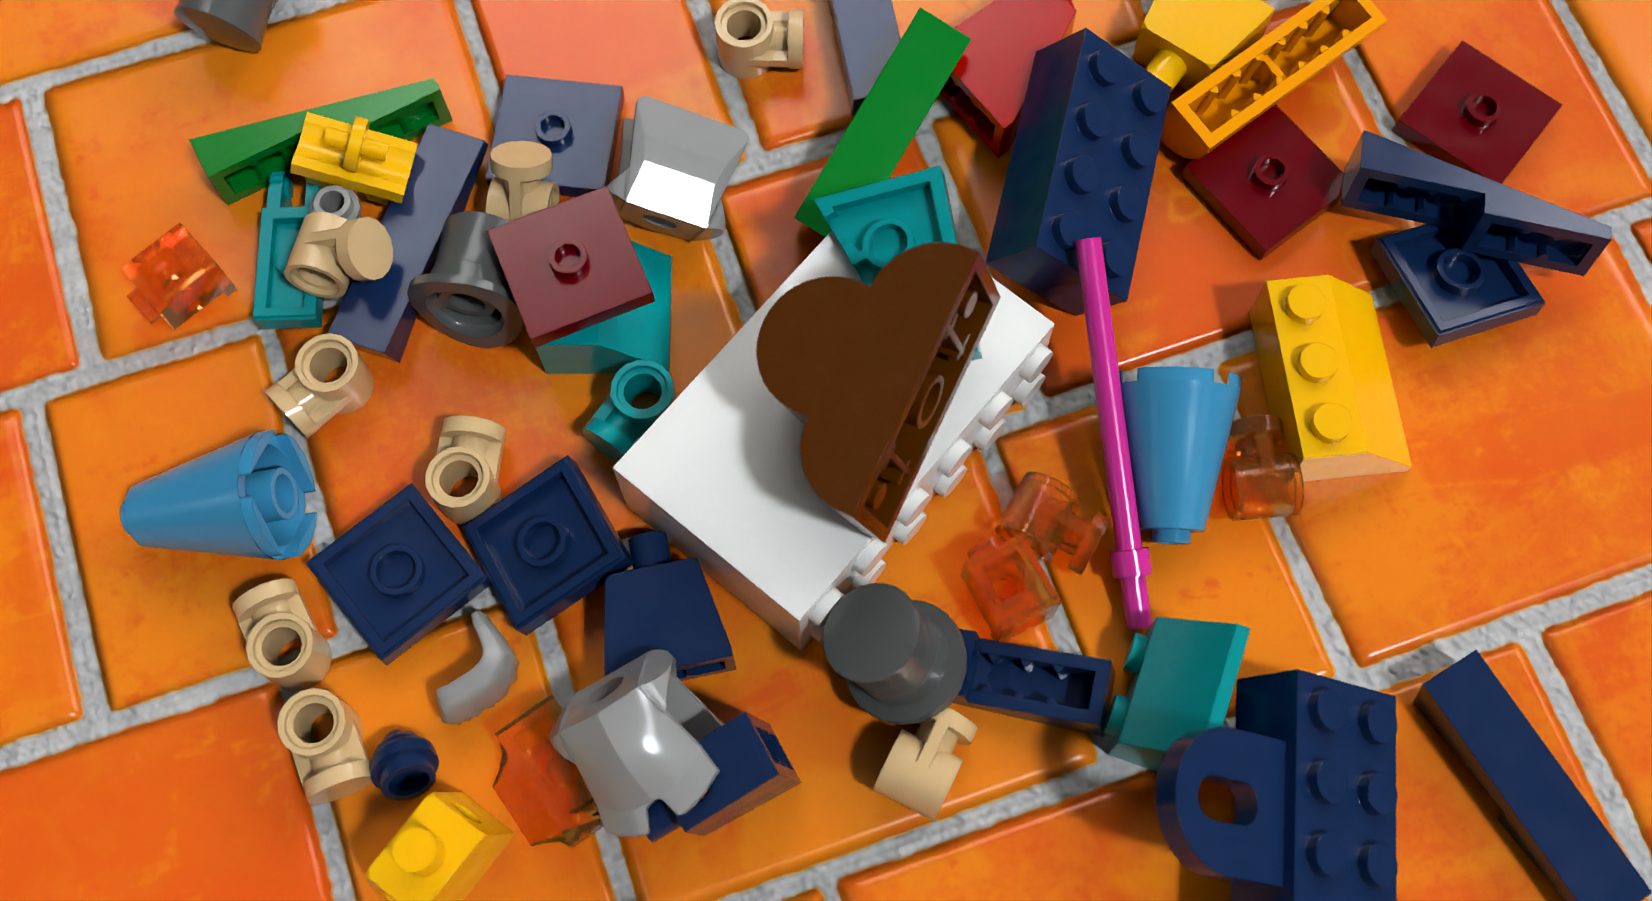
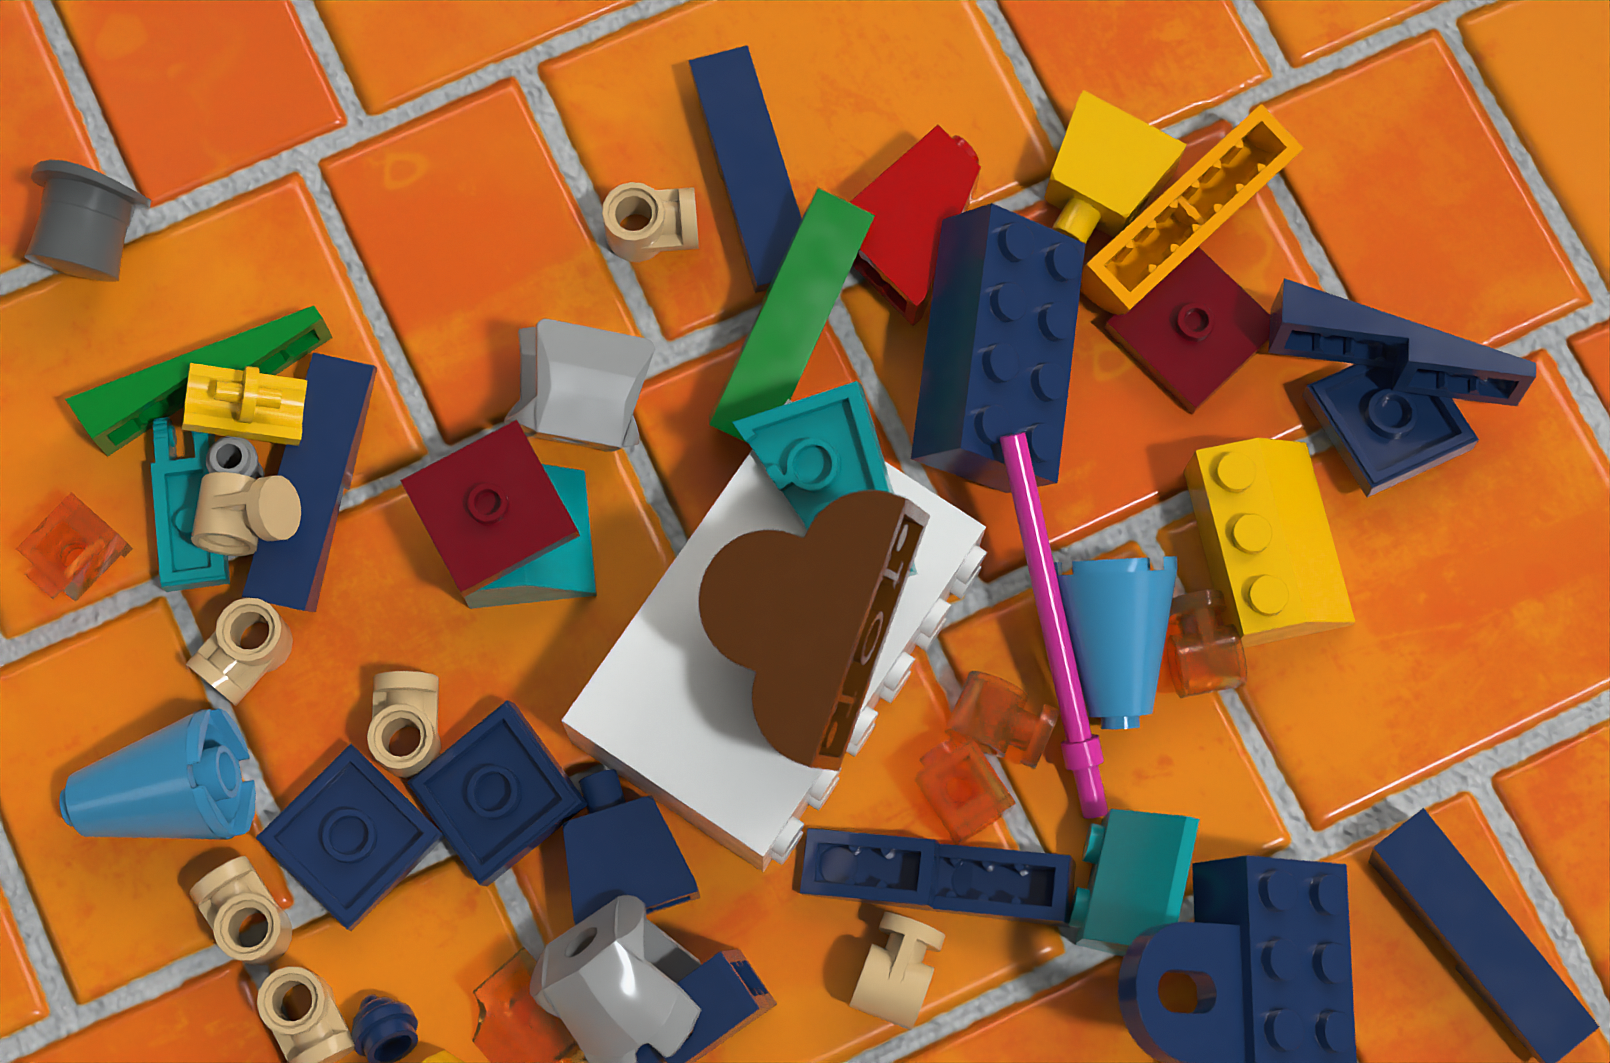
camera: 10 degrees left, 5 degrees up
dark grey piece [407,211,524,348] -> none
light grey hair [436,611,519,725] -> none
plate [485,74,624,197] -> none
tan piece [486,141,560,222] -> none
teal piece [582,360,677,463] -> none
dark grey piece [823,583,967,725] -> none
dark red plate [1392,40,1562,184] -> none

